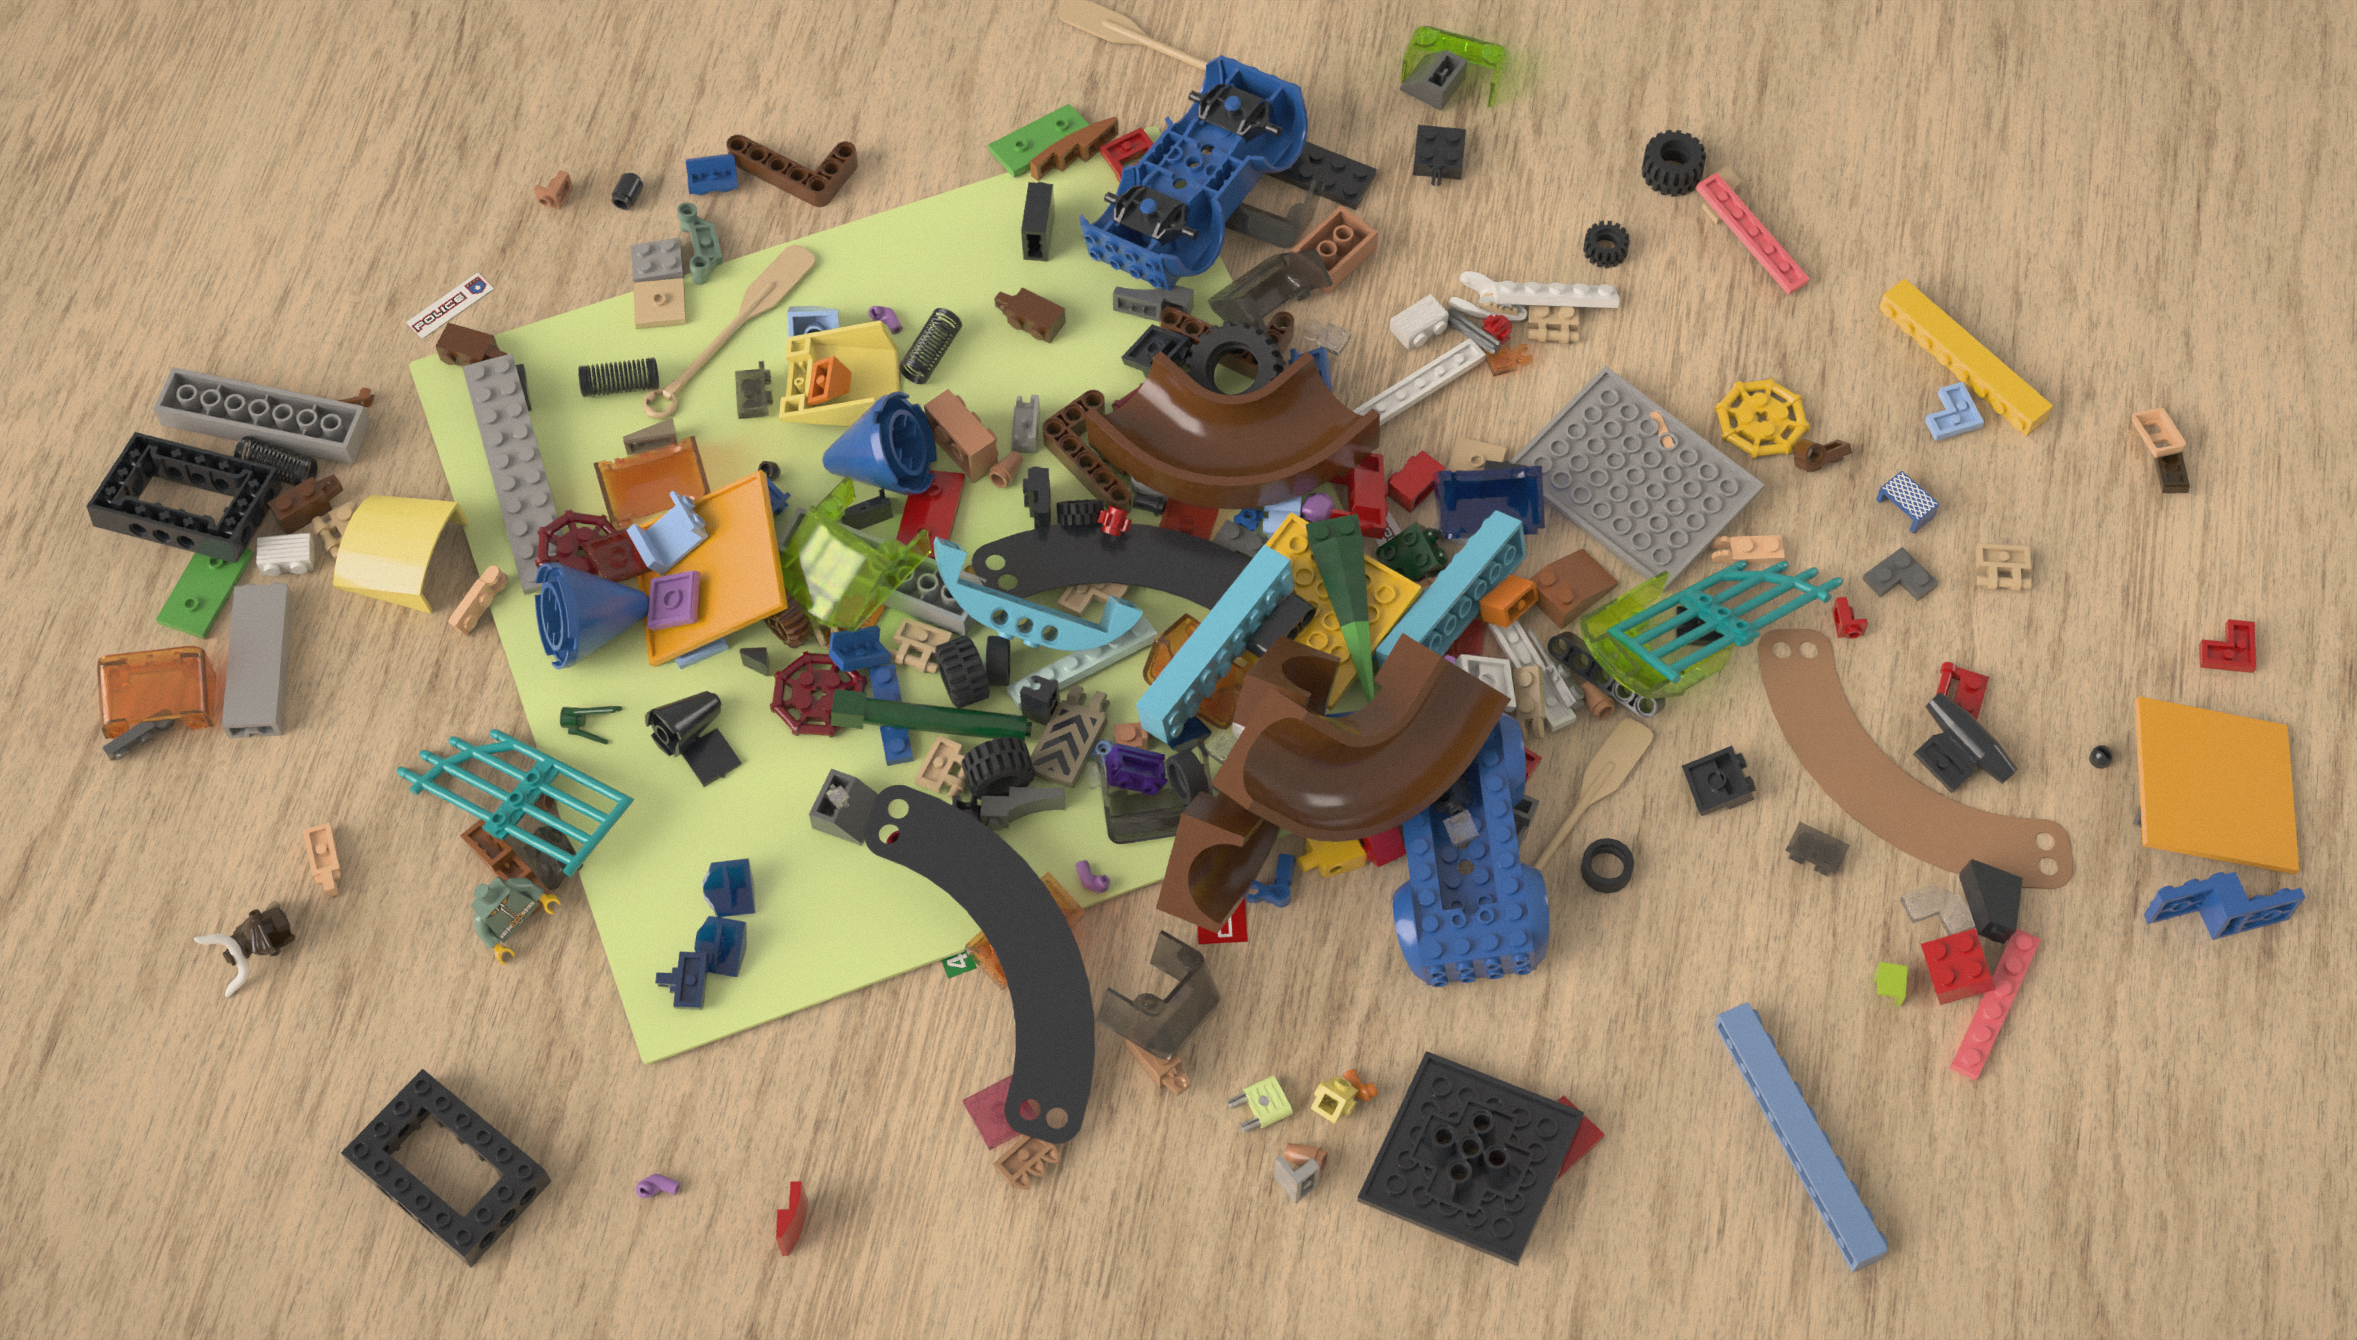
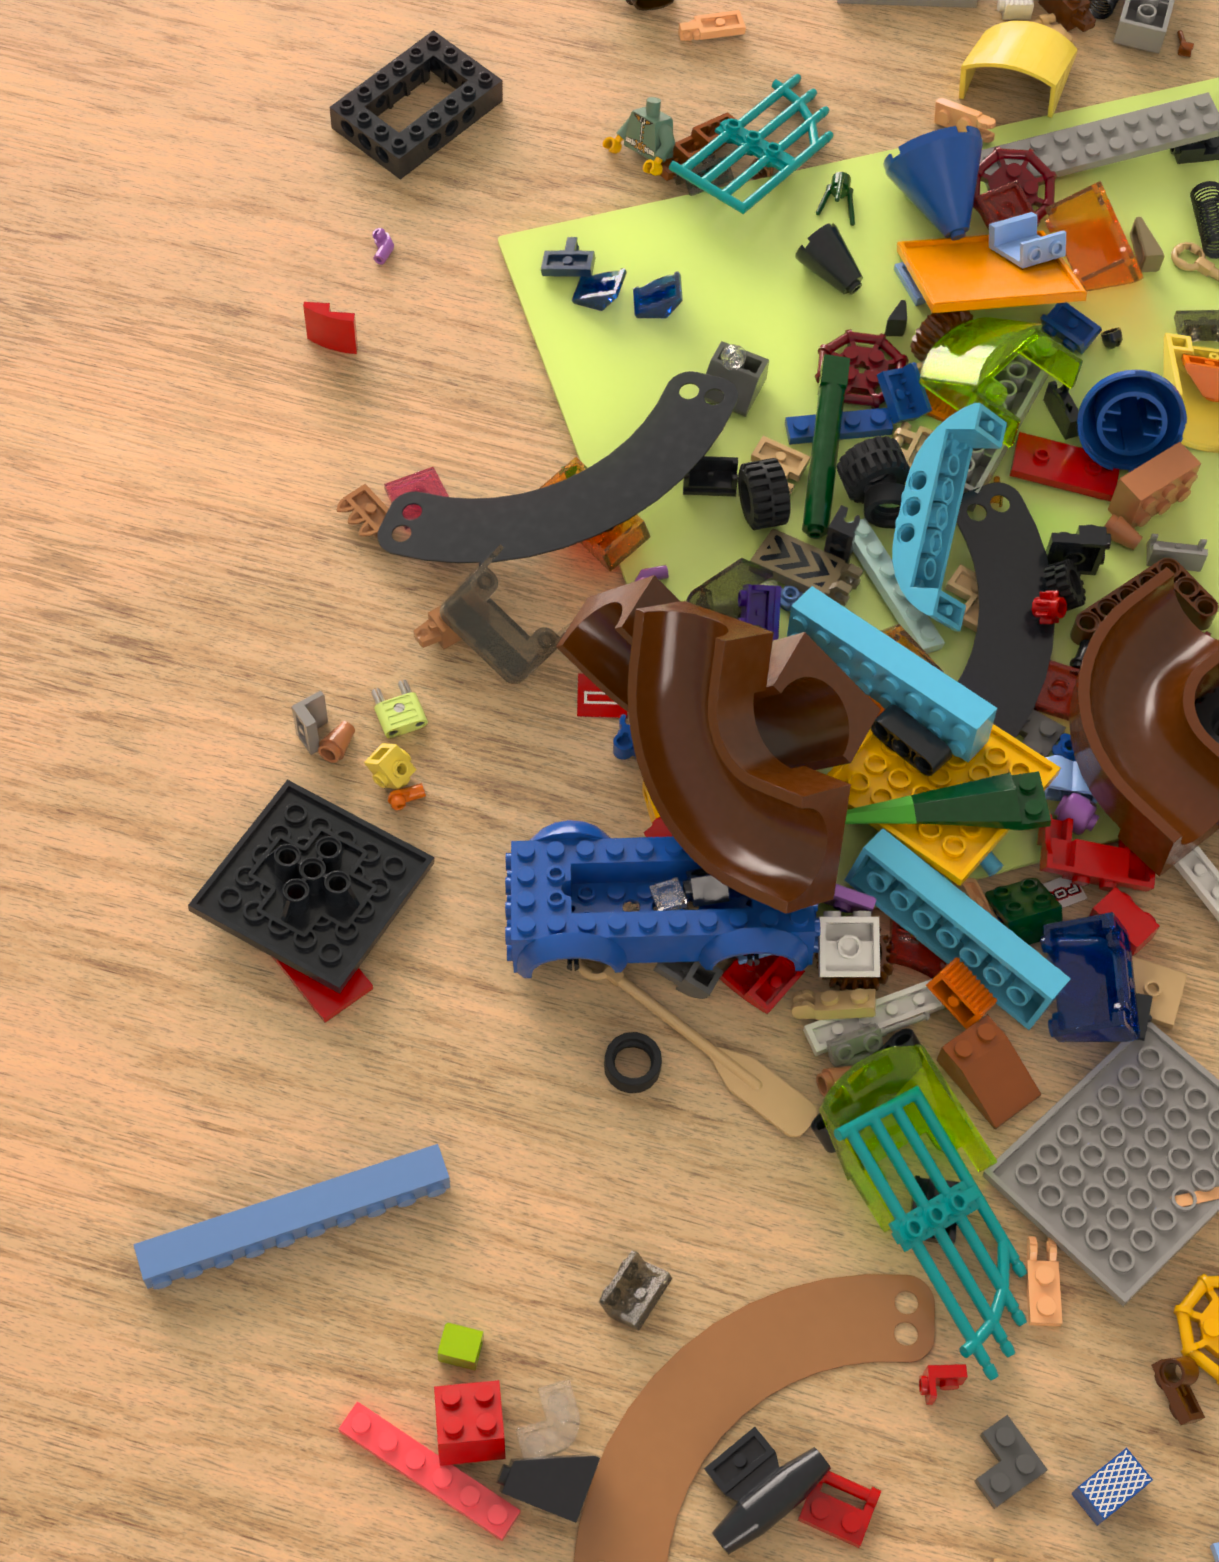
camera: 90 degrees right, 0 degrees up
medium lavender plate [647,570,700,631] -> none
black piece [681,728,742,787] -> none
dark grey slope [980,787,1065,830] -> none
black plate [1682,746,1757,816] -> none

